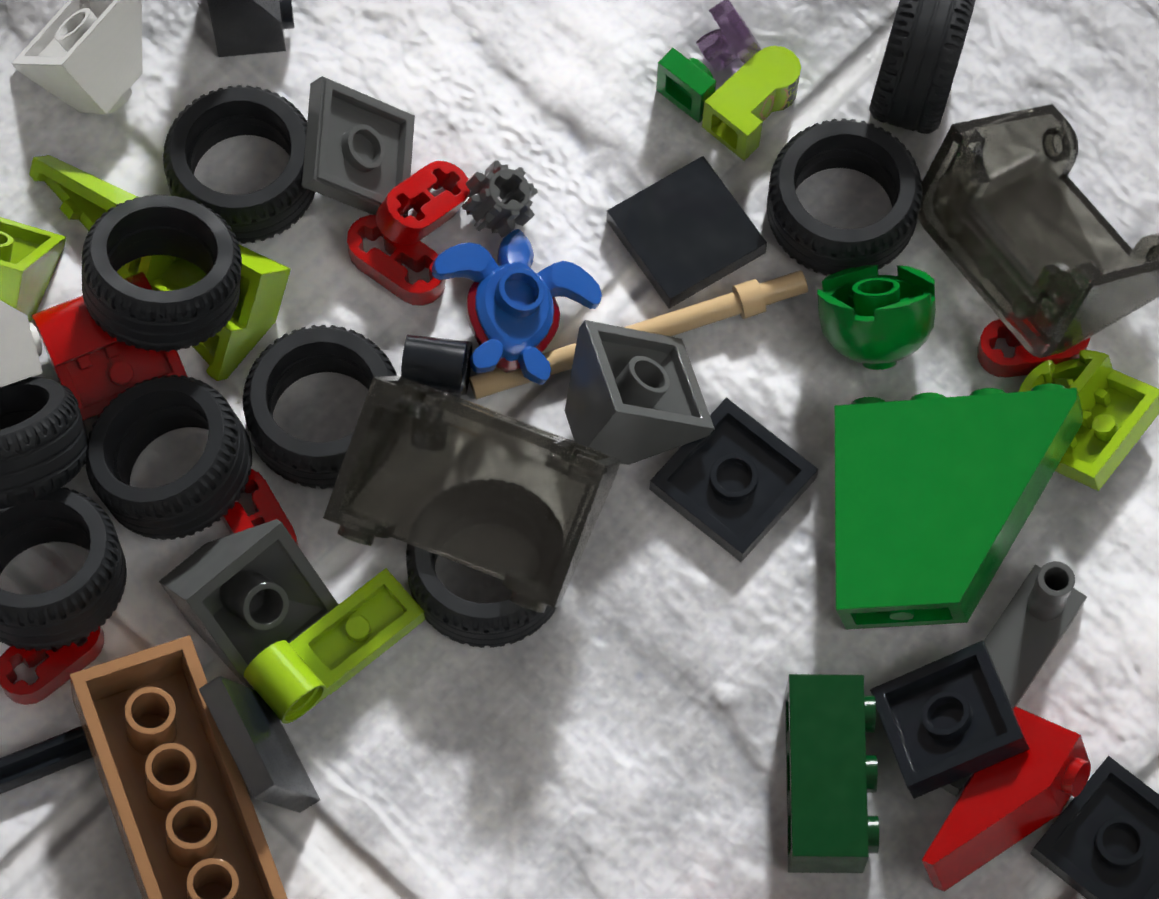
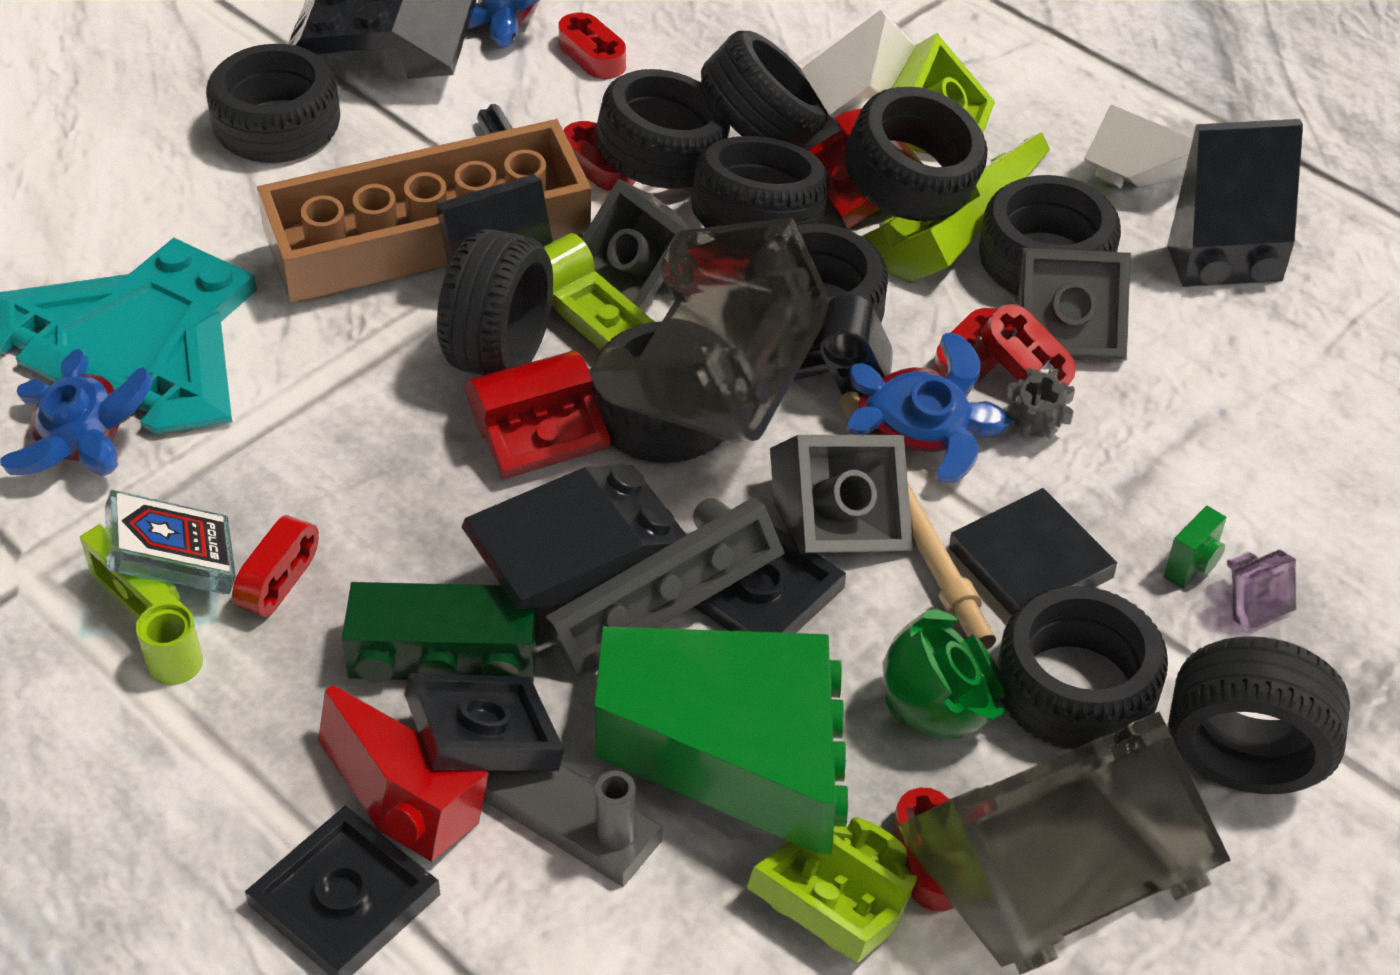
camera: 90 degrees right, 20 degrees down
lime leg [702,45,801,161] -> none
none -> black tyre [437,229,553,375]
none -> black slope [461,464,687,609]
none -> red brick [464,350,611,479]
none -> dark grey piece [545,497,785,675]

